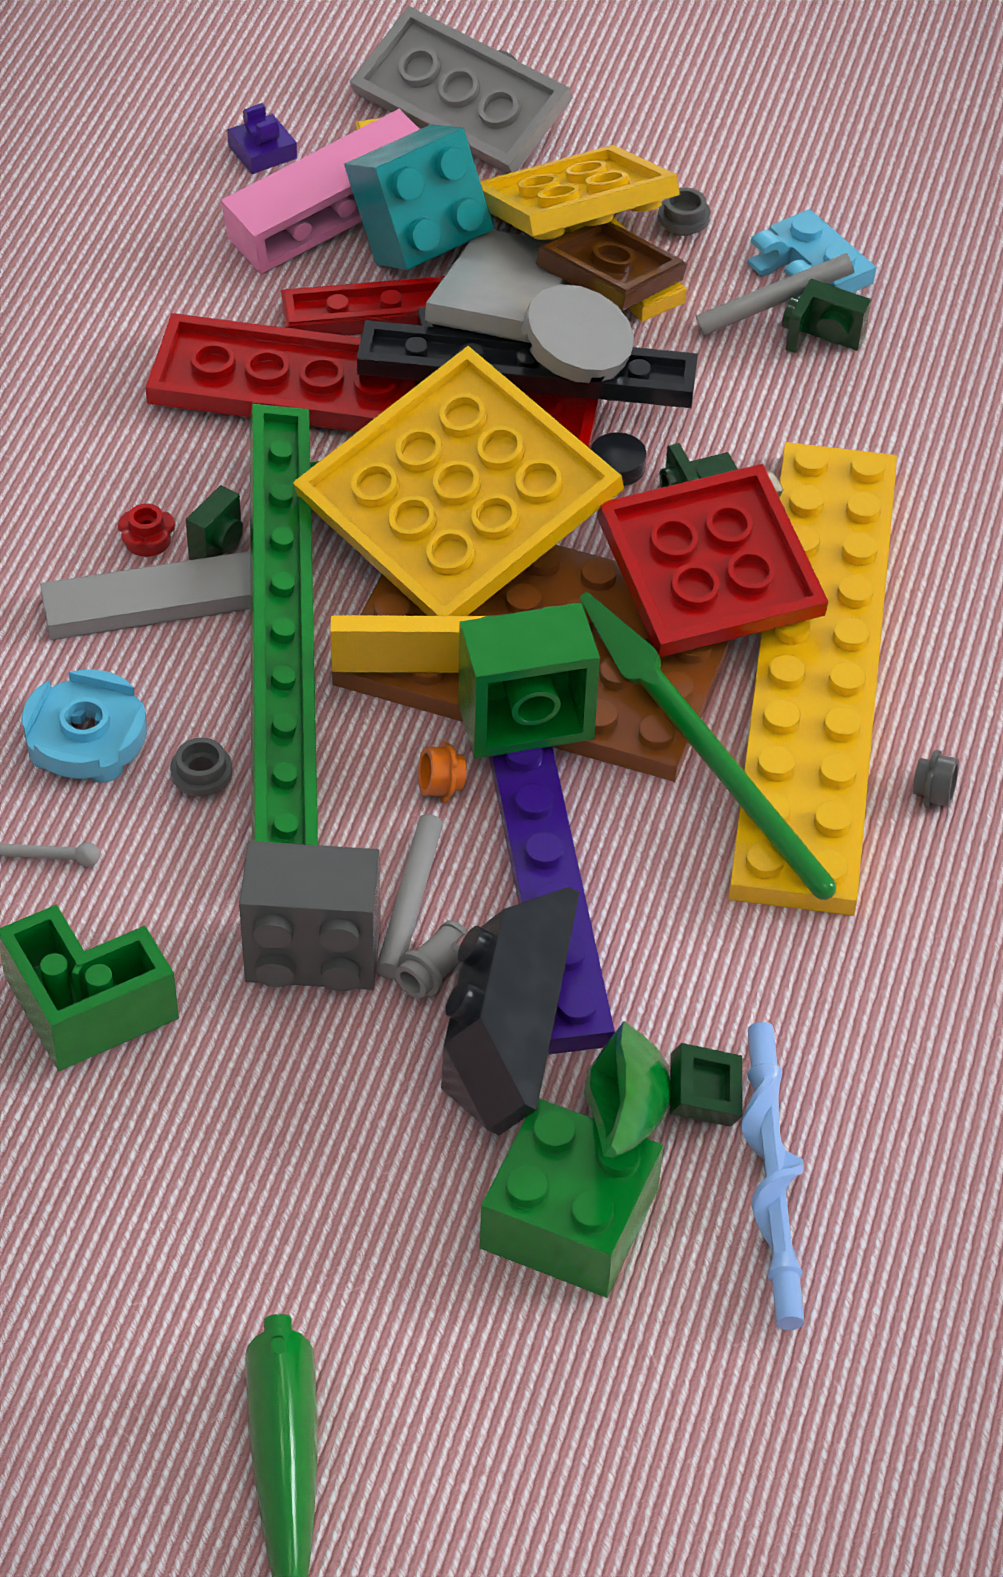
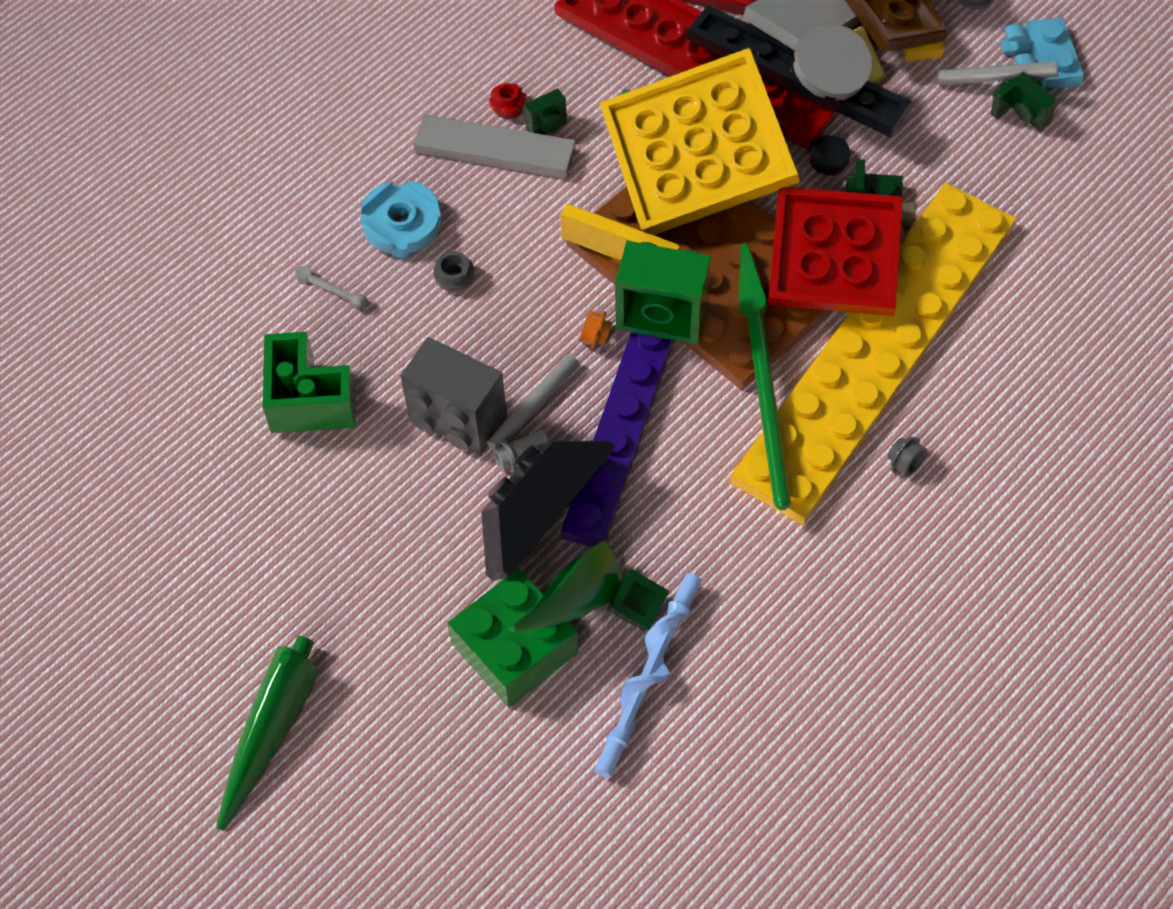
camera: 30 degrees right, 10 degrees up
green plate [250,404,318,845] -> none

